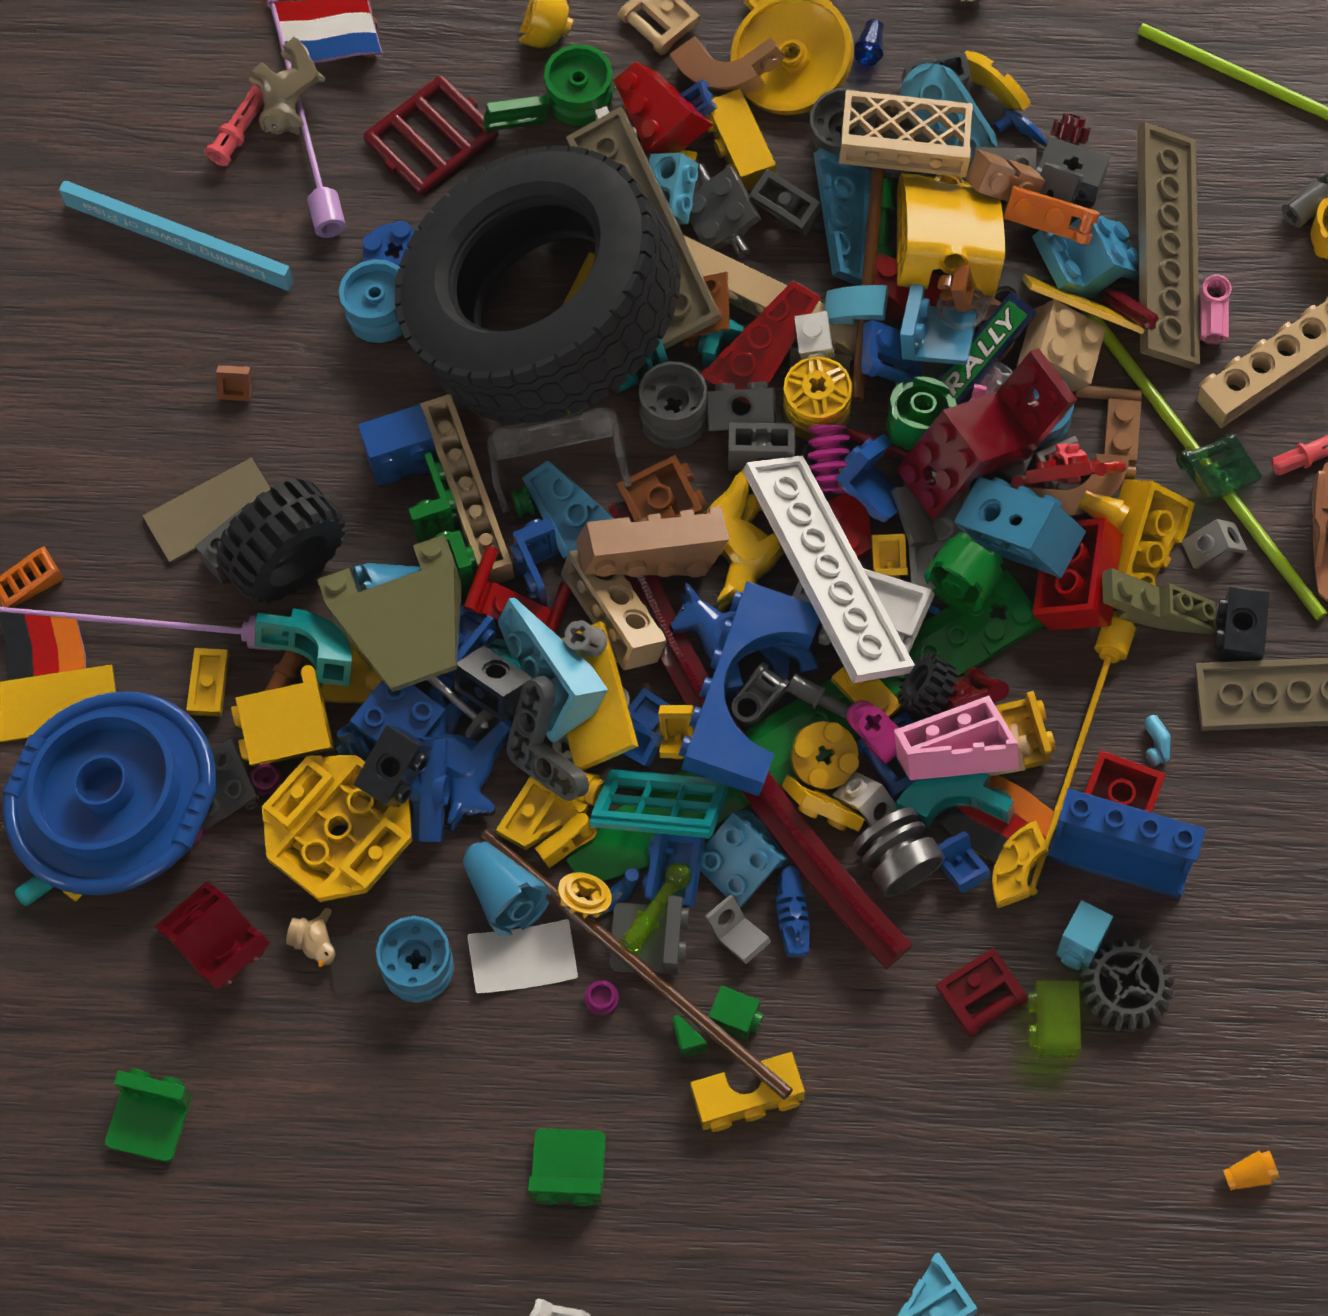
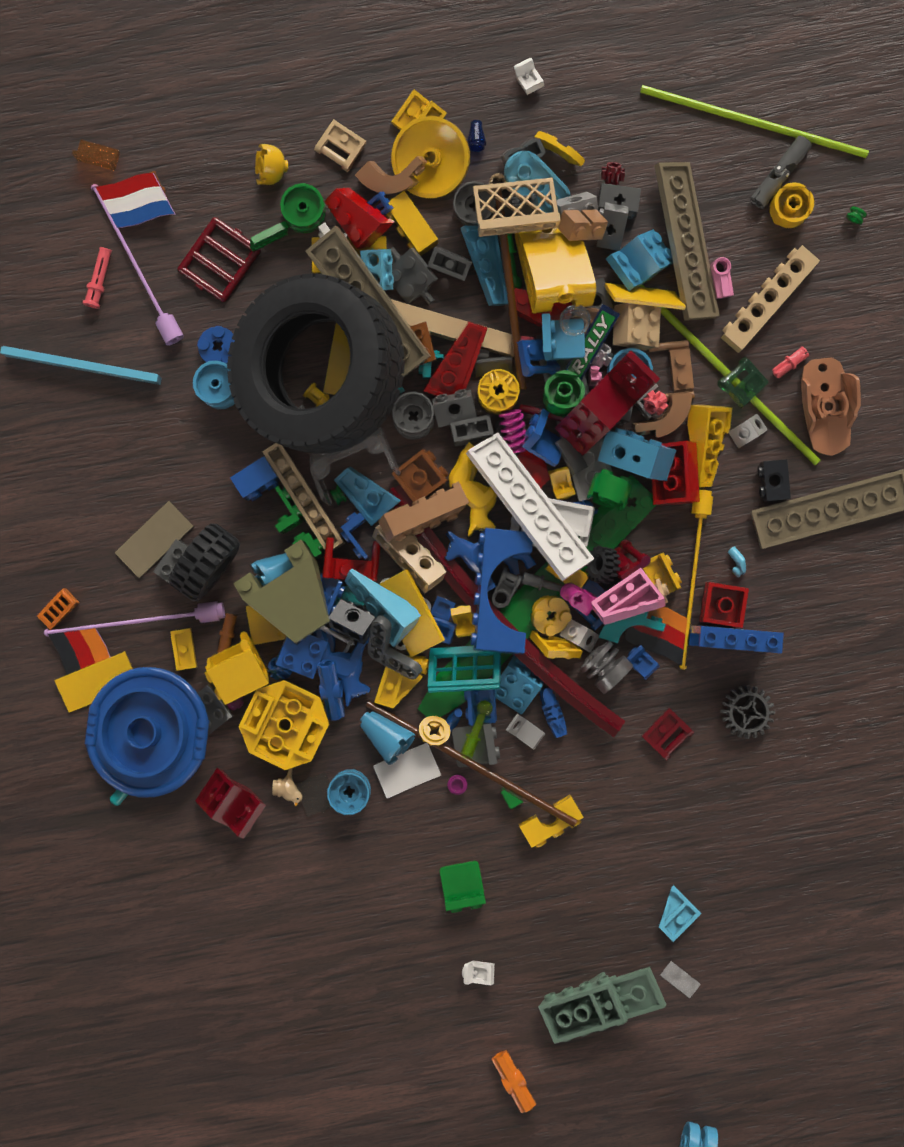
camera: 20 degrees left, 20 degrees up
green bracket [105,1068,193,1163] -> none
dark orange tile [216,365,252,401] -> none
dark tan animal [248,37,325,136] -> none
teal arch [254,608,352,686] -> none
black brick [353,725,432,807] -> none
yellow bar [535,813,597,868] -> none
light grey bush [565,620,607,657] -> none
green brick [708,985,764,1041] -> none
white bracket [794,311,835,360] -> none
medium azure slope [824,285,889,325] -> none
dark orange tile [938,265,975,312] -> none
yellow tile [992,820,1049,909] -> none
blue bar [993,108,1048,147] -> none
orange plate [1003,186,1100,245] -> none
red plate [1011,455,1126,489] -> none
clear neon green brick [1027,980,1081,1058] -> none
medium azure brick [1056,900,1113,970] -> none
yellow cone [1077,490,1130,530] -> none
dark red axle [1101,287,1159,330] -> none
olive slope [1102,568,1217,634] -> none
light orange cone [1223,1150,1279,1191] -> none

